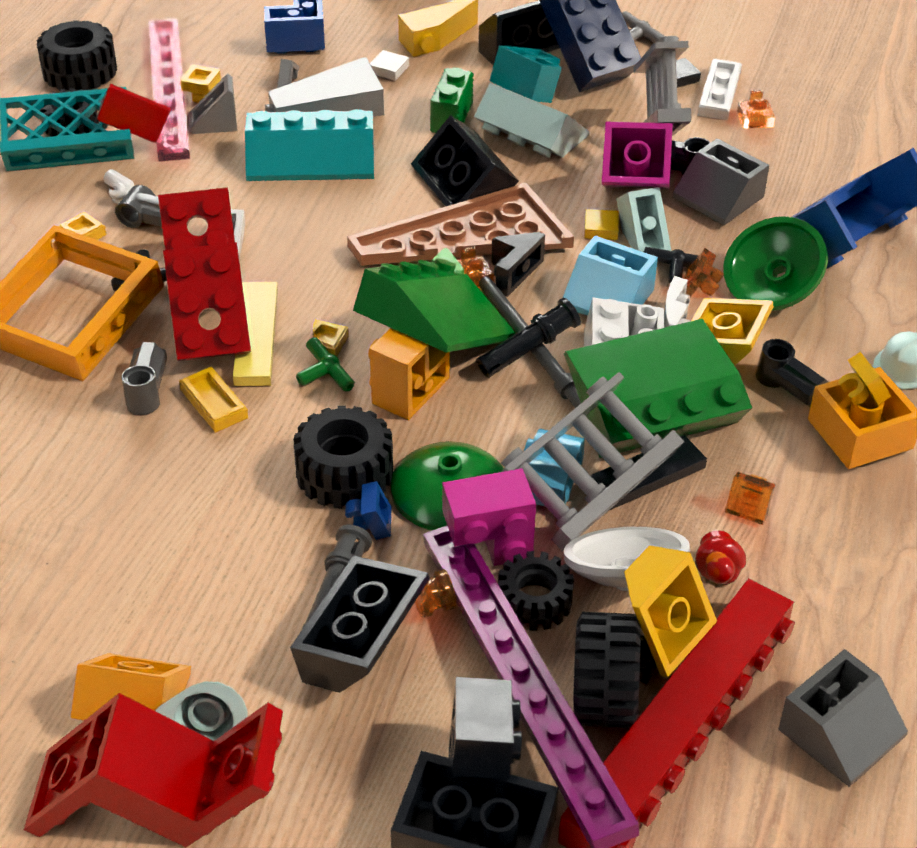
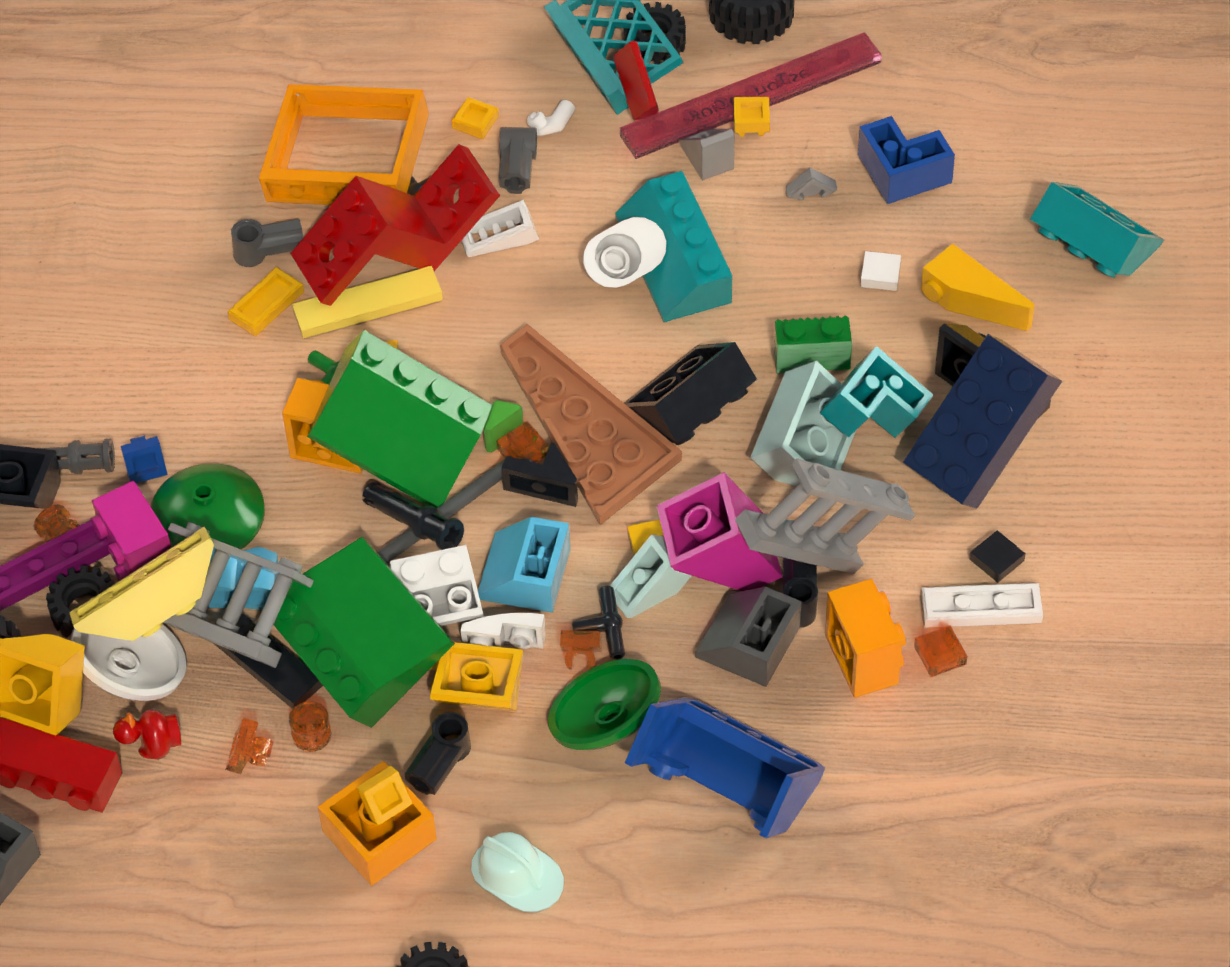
camera: 75 degrees right, 10 degrees up
slope [265,57,384,117] -> none
black tyre [293,406,393,509] -> none
light grey piece [622,11,664,43] -> none
none -> light yellow wedge [69,527,214,641]
none -> clear orange wheel [289,701,332,752]
none -> white piece [583,217,666,288]
none -> light orange brick [825,578,906,698]

